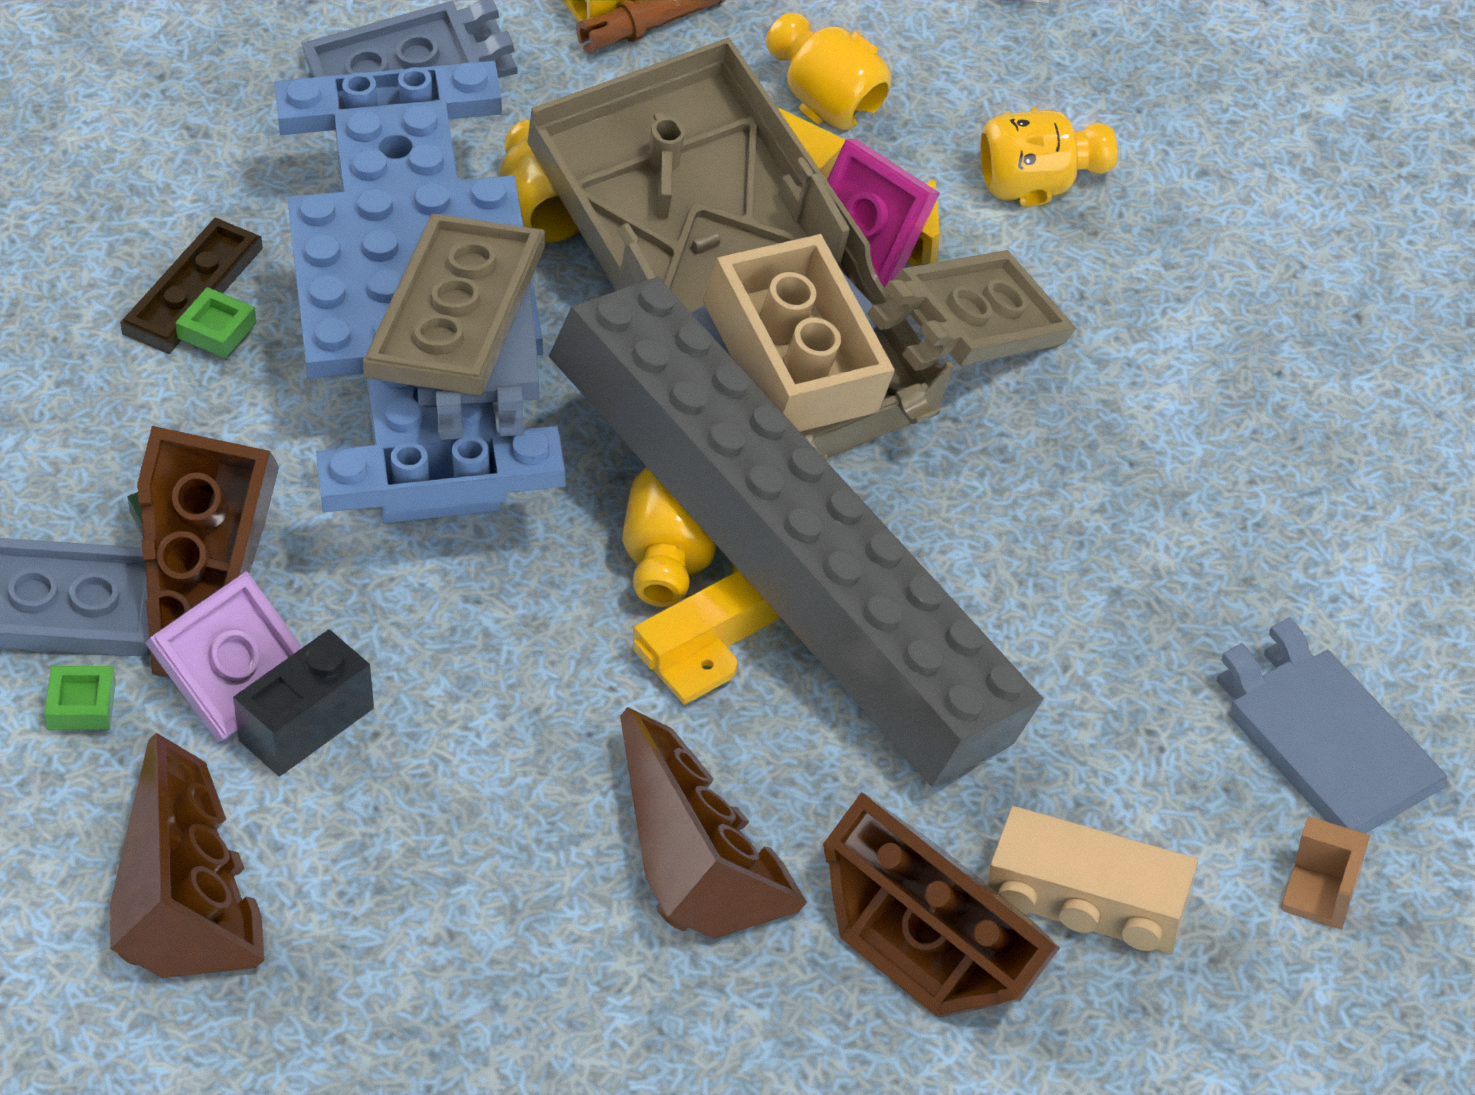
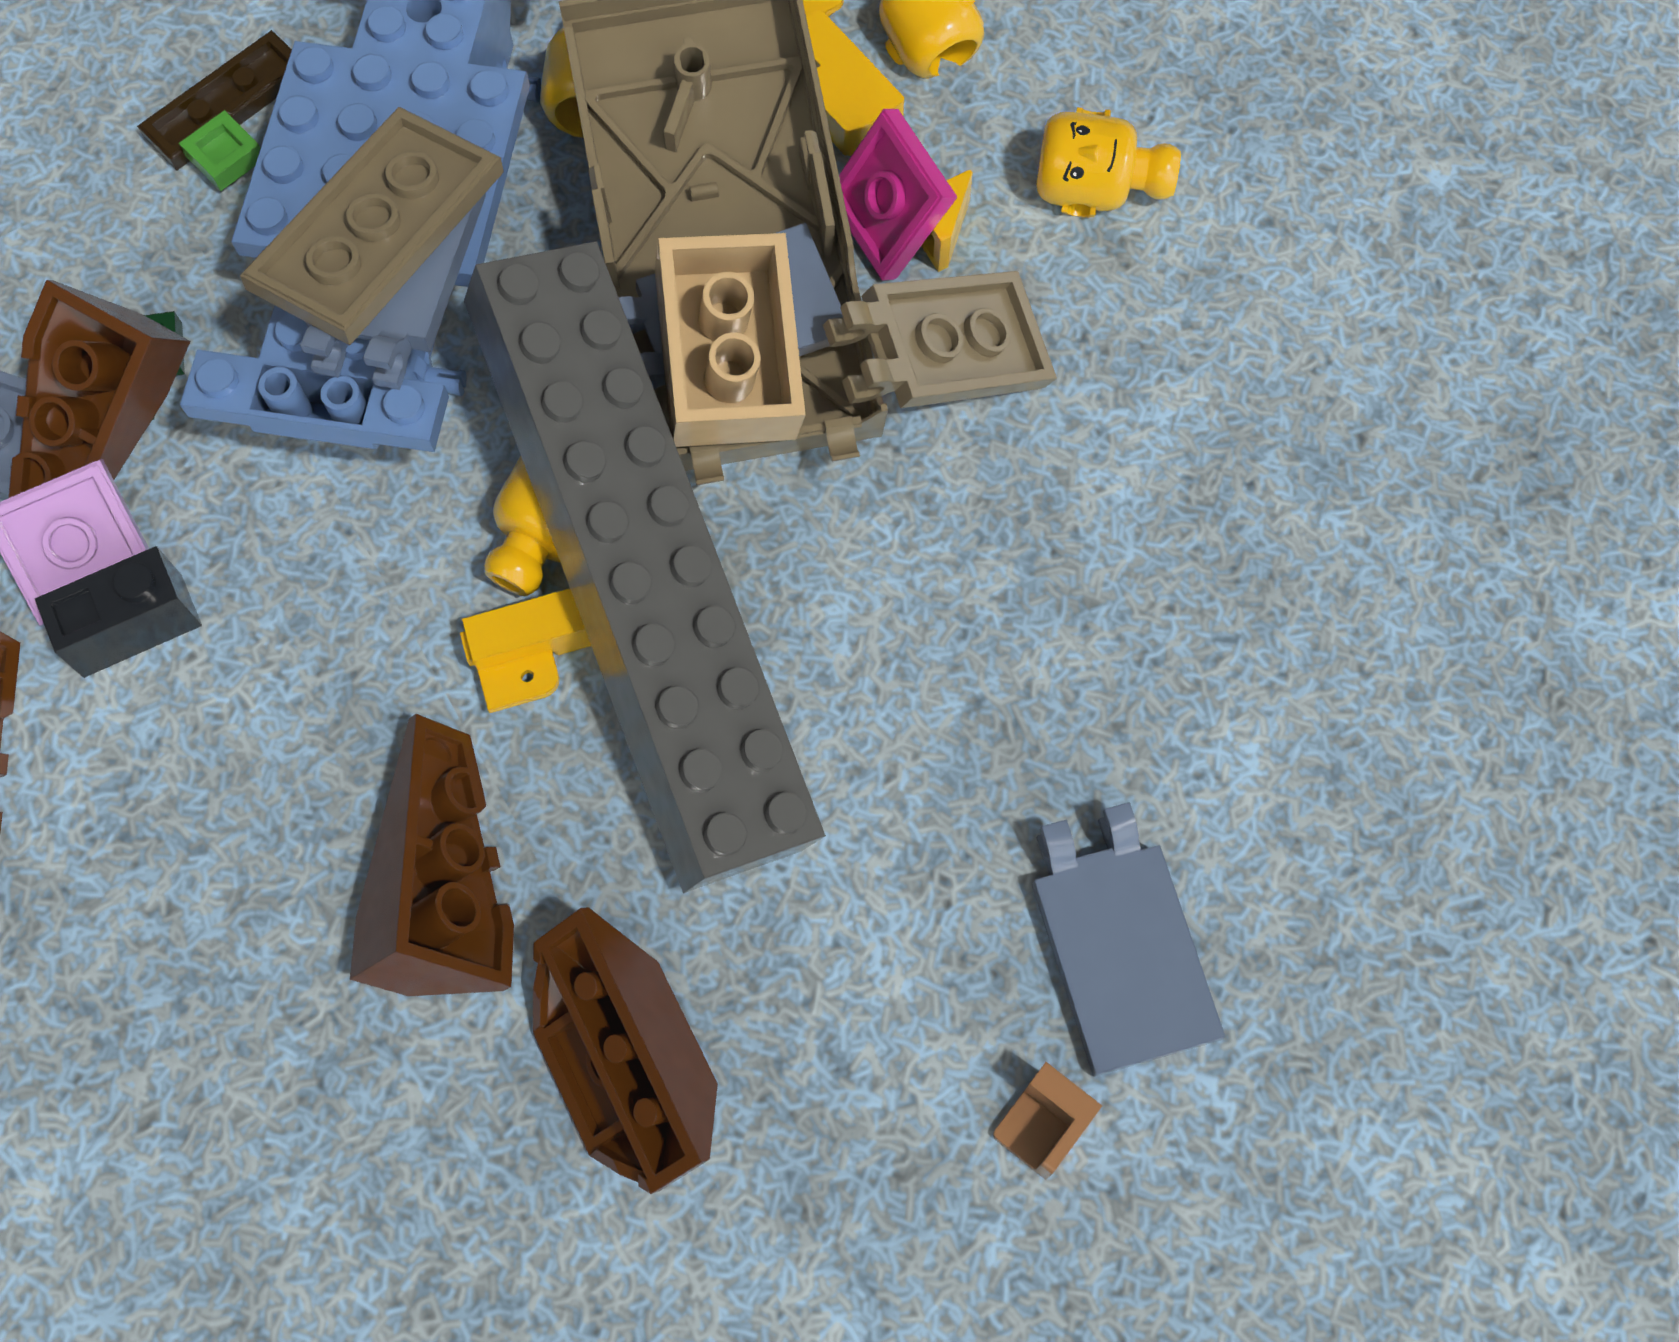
camera: 20 degrees right, 20 degrees up
tan brick [988,805,1199,954] -> none

